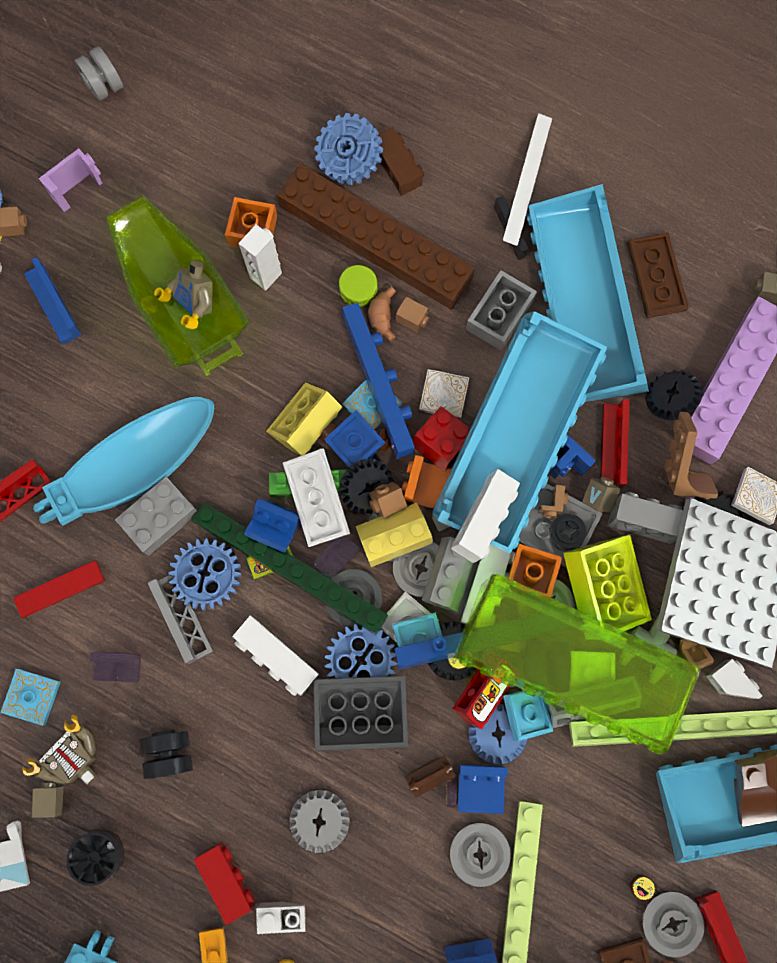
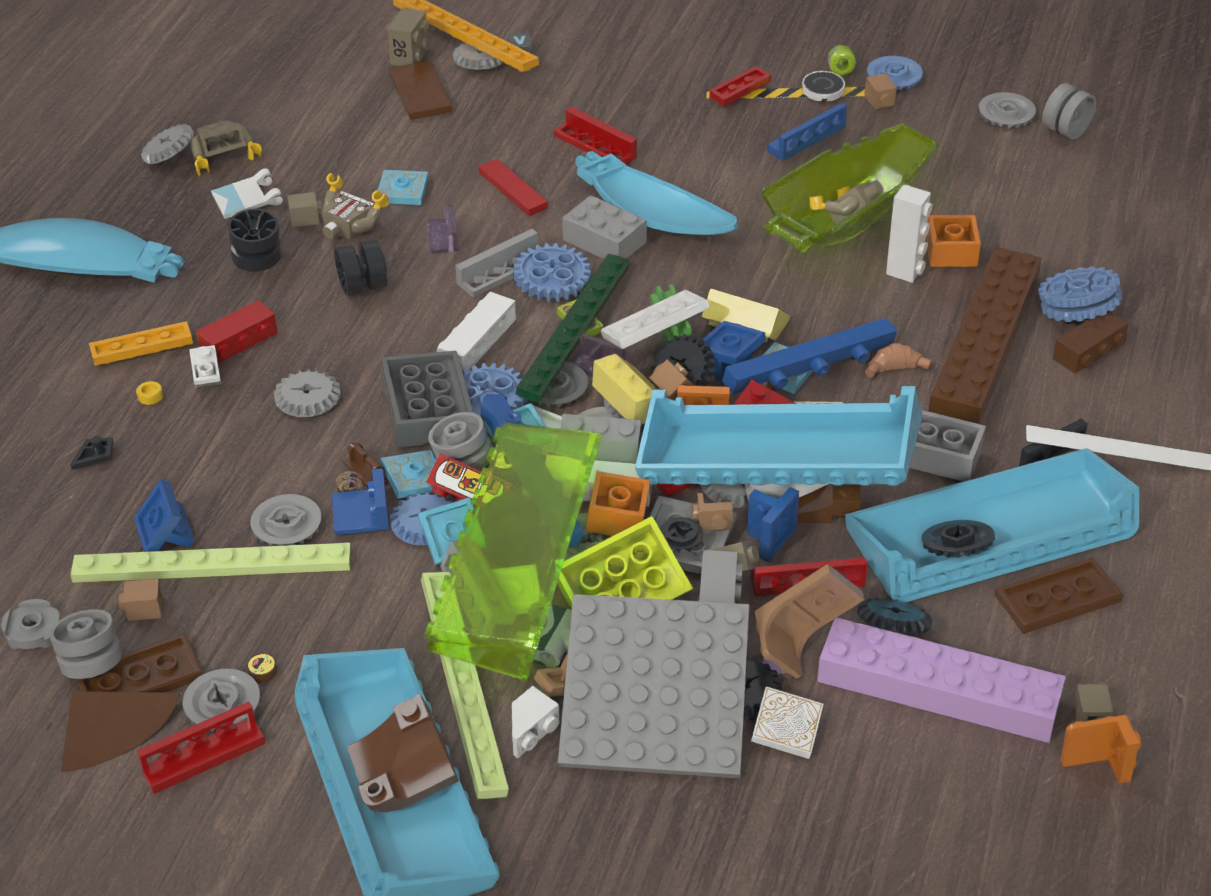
camera: 80 degrees right, 35 degrees down
lavender panel [39,148,102,212] -> none
blue bracket [245,499,301,553] -> none
lime head [339,265,378,307] -> none
medium nougat brick [396,297,430,333] -> none
white brick [450,469,520,563] -> none
none -> medium azure plate [380,450,436,499]
none -> light grey wheel [428,412,494,471]
none -> black gear [922,520,995,558]
none -> light grey gear [978,92,1036,129]

